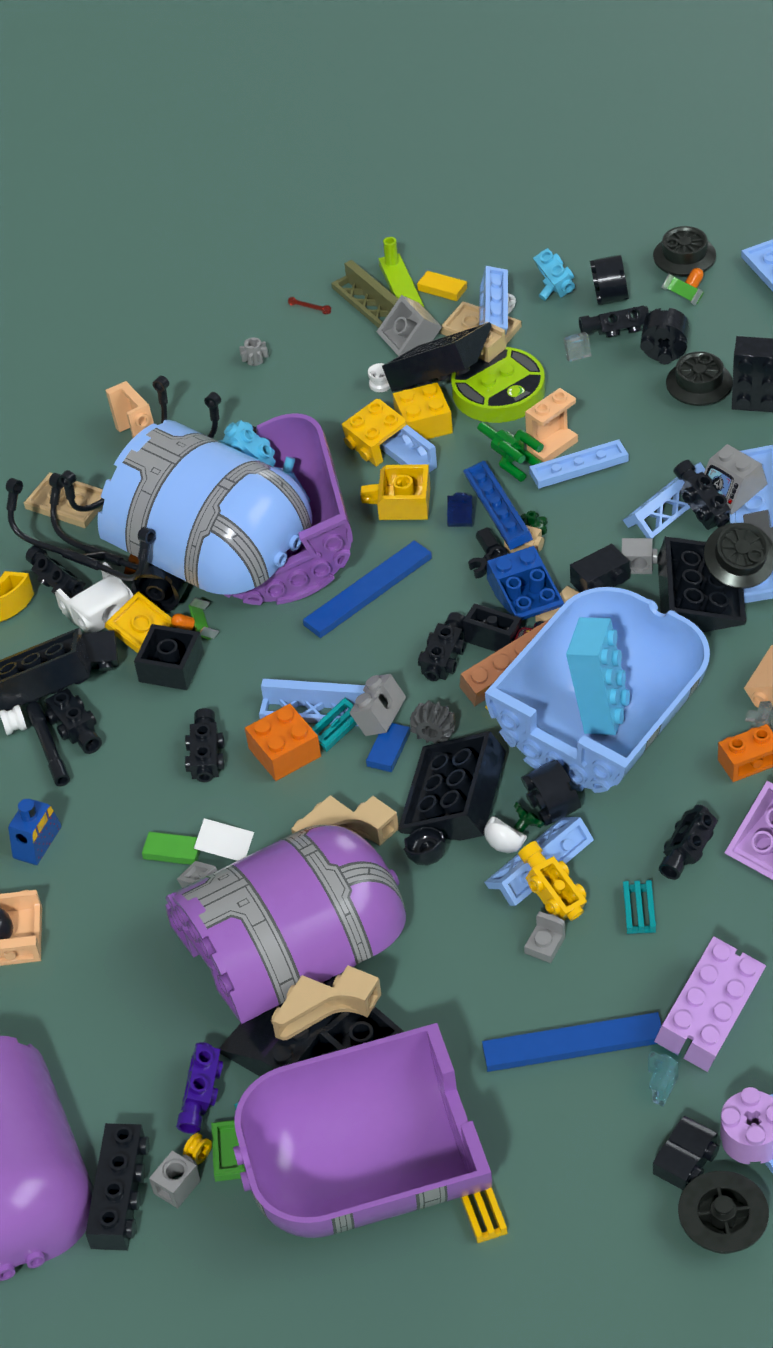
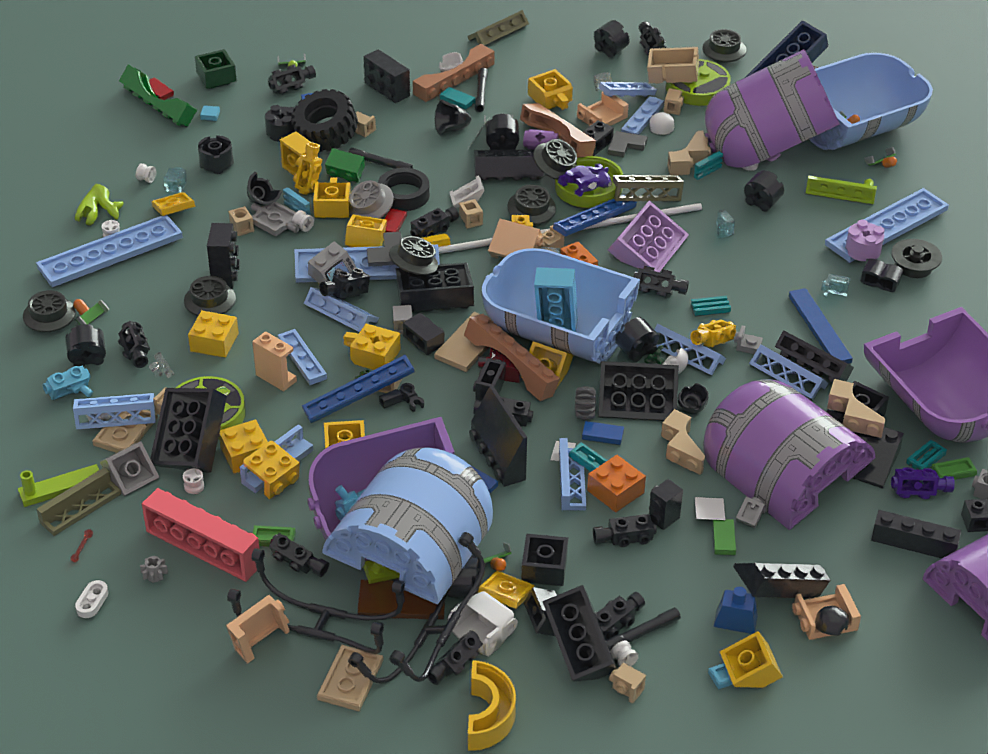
camera: 105 degrees left, 5 degrees down
yellow bush [183,1133,212,1165] -> none
medium azure brick [218,420,276,467] -> none
light grey brick [350,674,406,736] -> none
yellow tile [417,271,467,301] -> none
clear blue bracket [447,493,473,527] -> none
green plant [477,422,544,482] -> none
blue slope [487,546,564,620] -> none
black brick [640,308,689,365] -> none
lavender piece [654,936,766,1072] -> none
none -> white plate [75,580,108,618]
none -> coral brick [142,488,259,582]
none -> yellow brick [188,310,239,358]
none -> yellow hinge [343,323,401,370]
none -> black slope [469,386,527,487]
none -> black brick [649,479,683,530]
none -> black slope [733,563,831,598]
none -> light blue fence [749,344,828,400]
none -> black brick [775,330,854,382]
none -> black brick [871,509,962,559]

